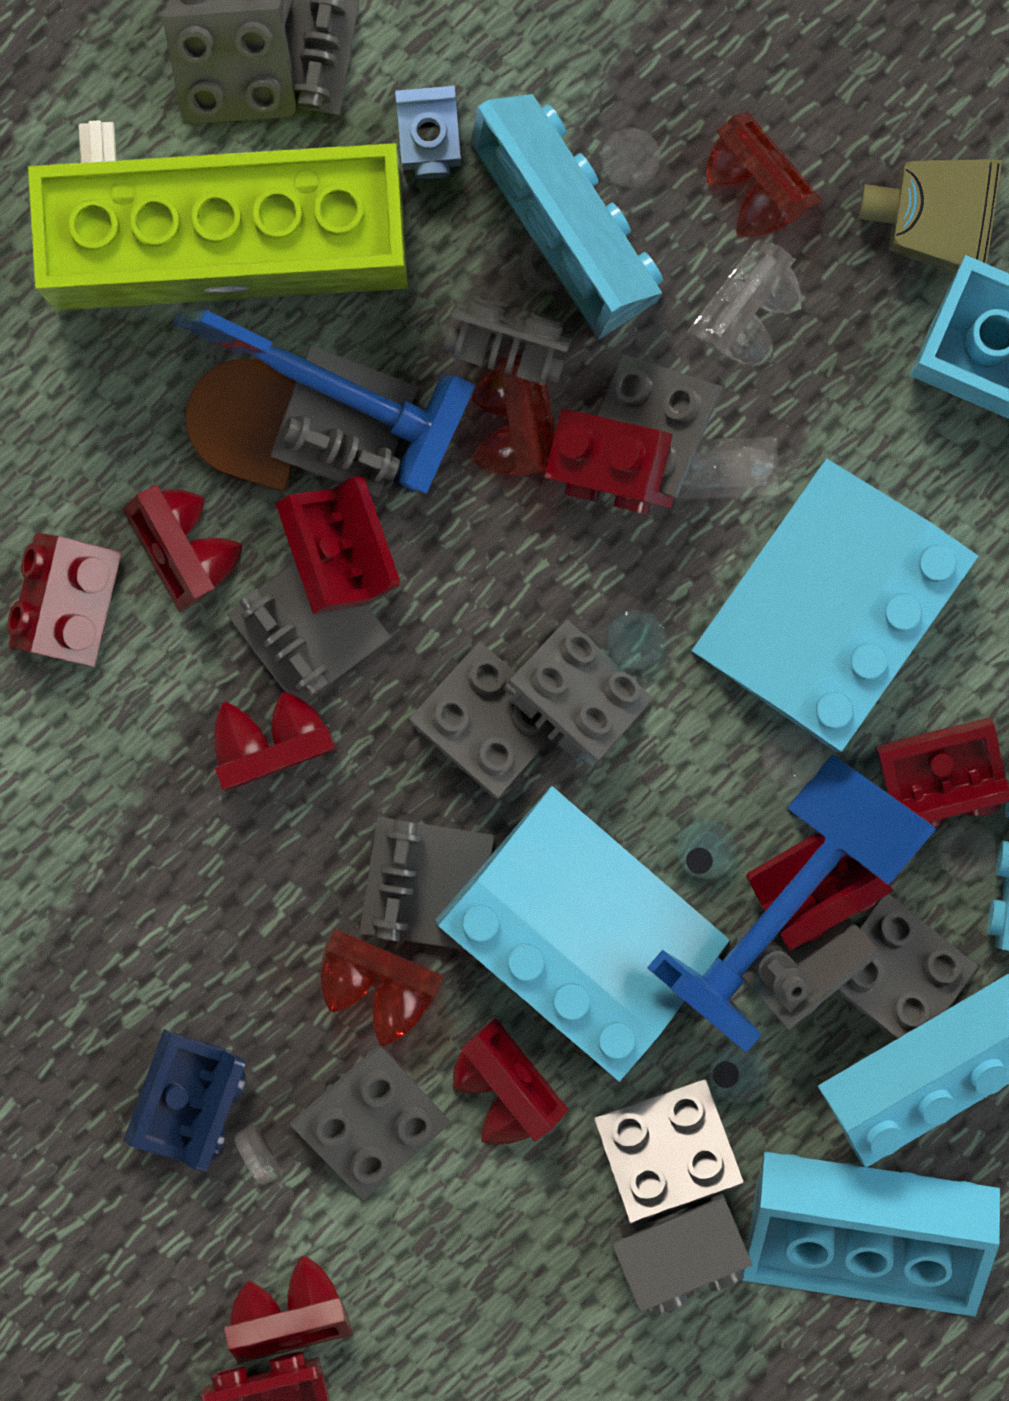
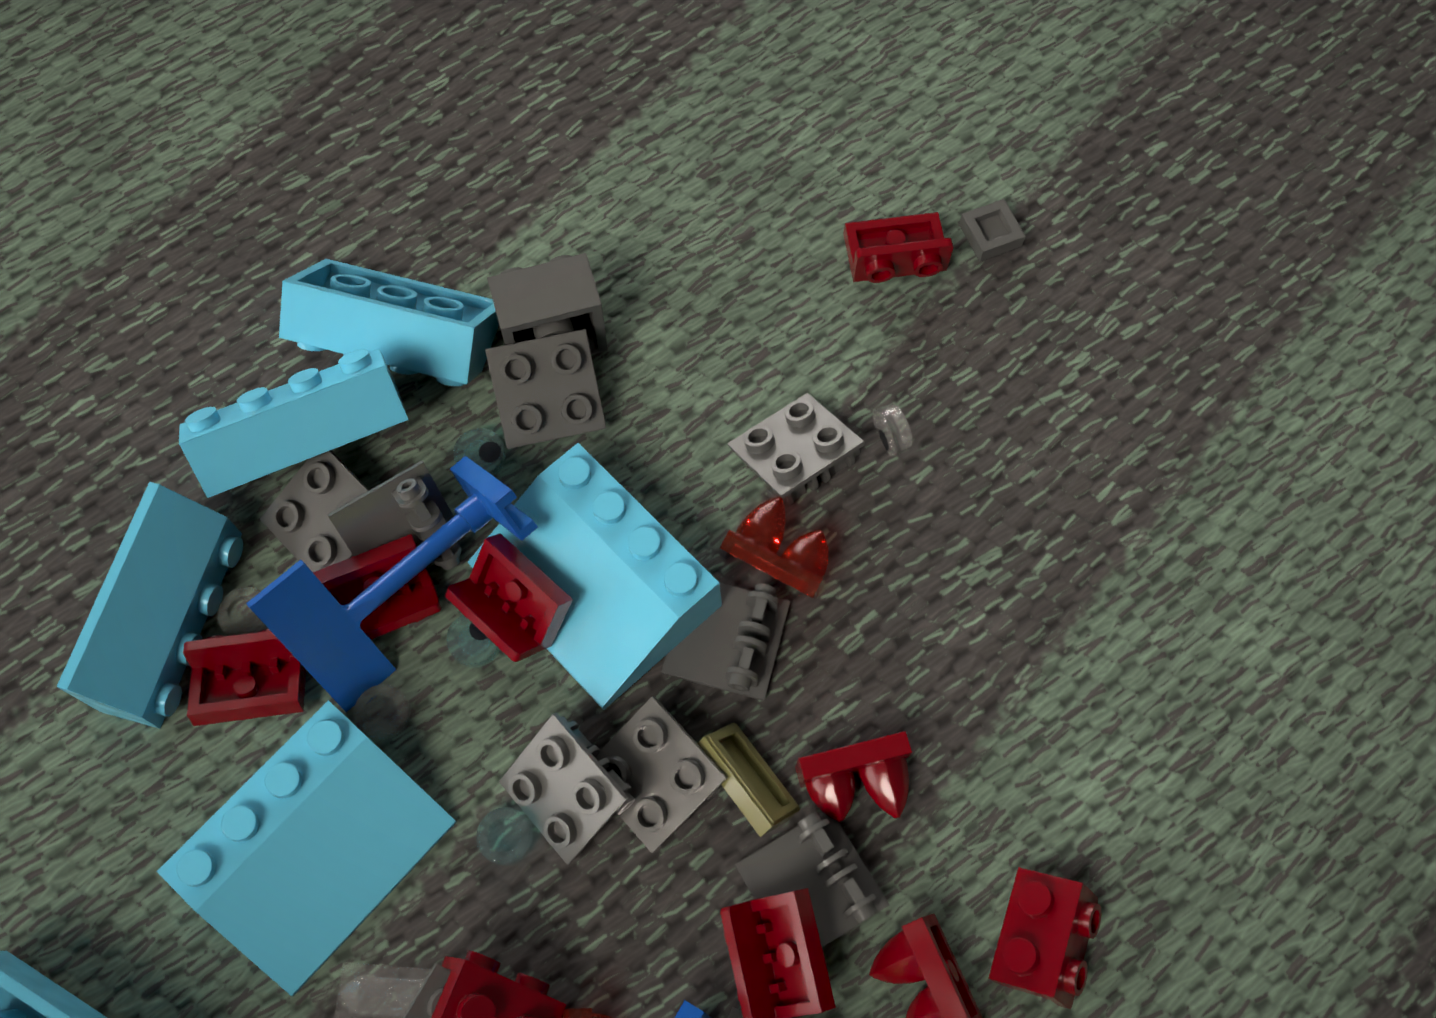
camera: 175 degrees left, 20 degrees down
dark blue bracket [123,1029,245,1173] -> none
dark red tile [224,1256,353,1364] -> none
dark red tile [452,1018,569,1145] -> none
none -> dark red bracket [445,533,573,662]
none -> olive tile [697,722,801,837]

